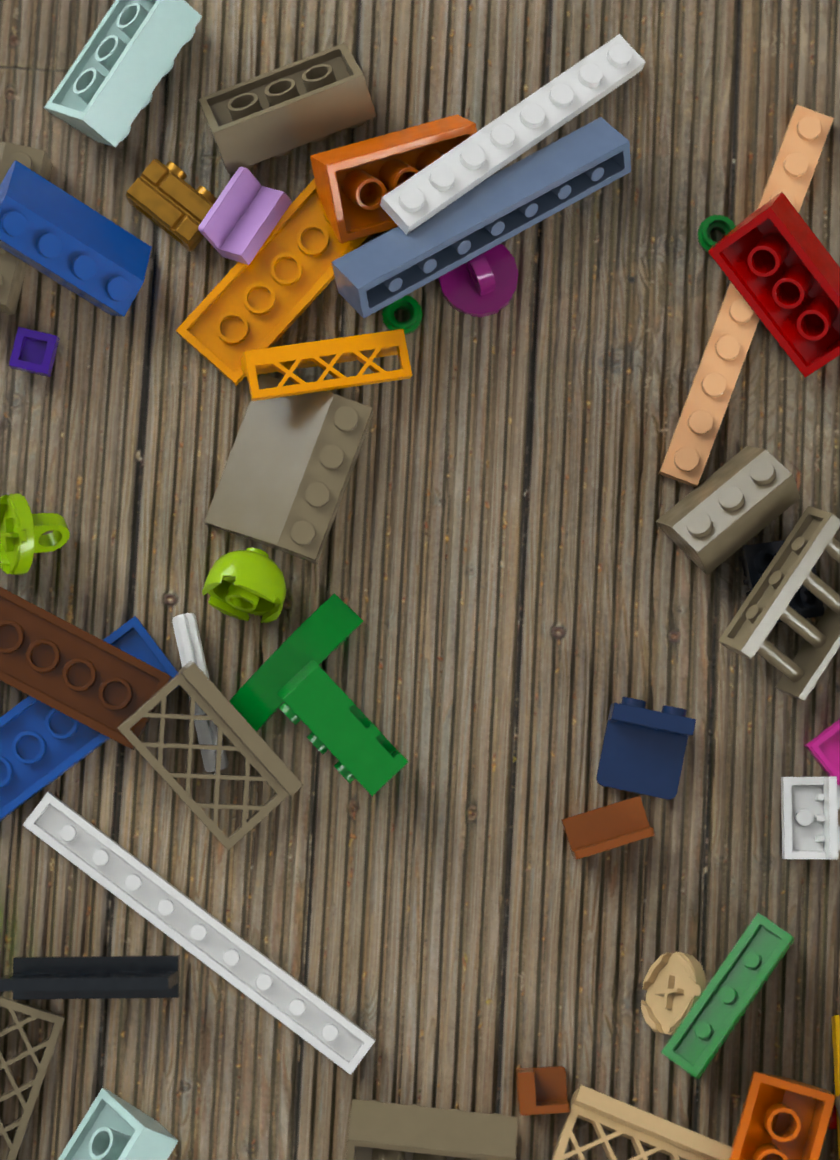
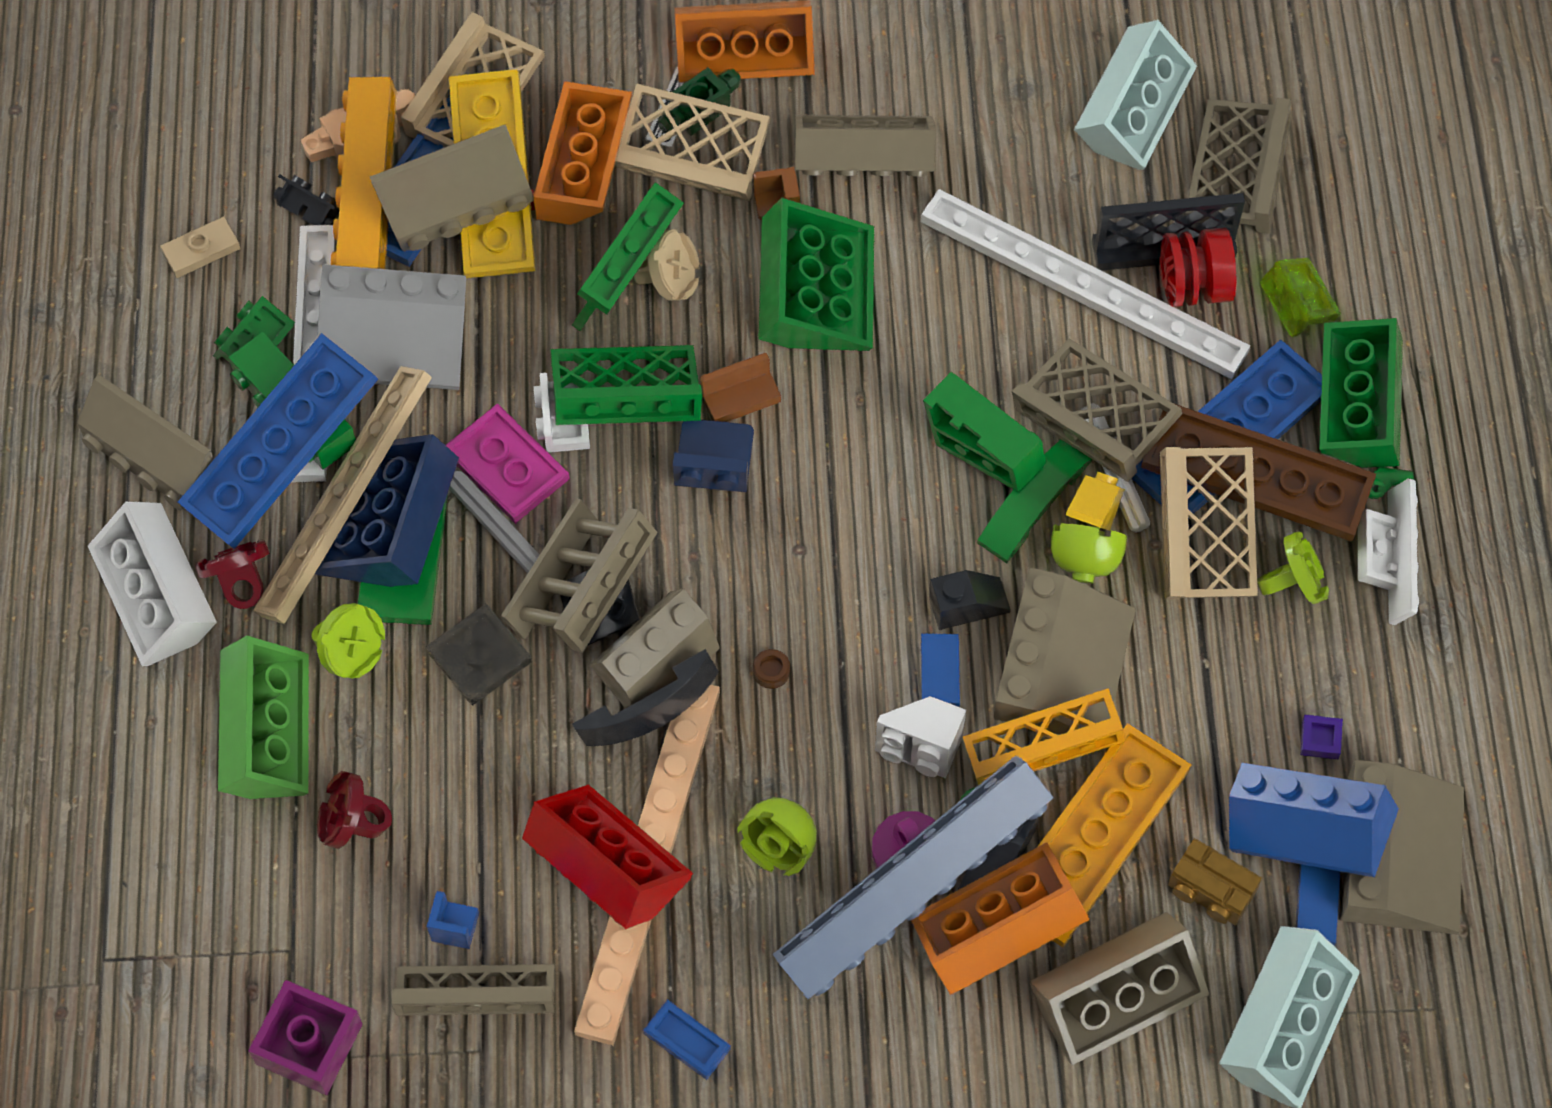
camera: 175 degrees right, 20 degrees down
lavender panel [198,166,292,265] -> none
white plate [380,34,645,235] -> none
green plate [697,215,736,253] -> none
none -> green fence [551,345,702,425]
none -> black slope [572,649,719,746]
none -> blue tile [643,999,731,1080]
none -> lime cylinder [738,797,817,876]
none -> reddish brown tile [753,649,790,689]
none -> green slope [758,198,874,351]
none -> white slope [875,696,966,778]
none -> blue tile [921,634,960,707]
none -> black slope [929,570,1011,630]
none -> yellow slope [1066,471,1125,531]
none -> red wheel [1160,227,1237,308]
none -> tan fence [1160,447,1258,599]
none -> blue tile [1296,864,1340,946]

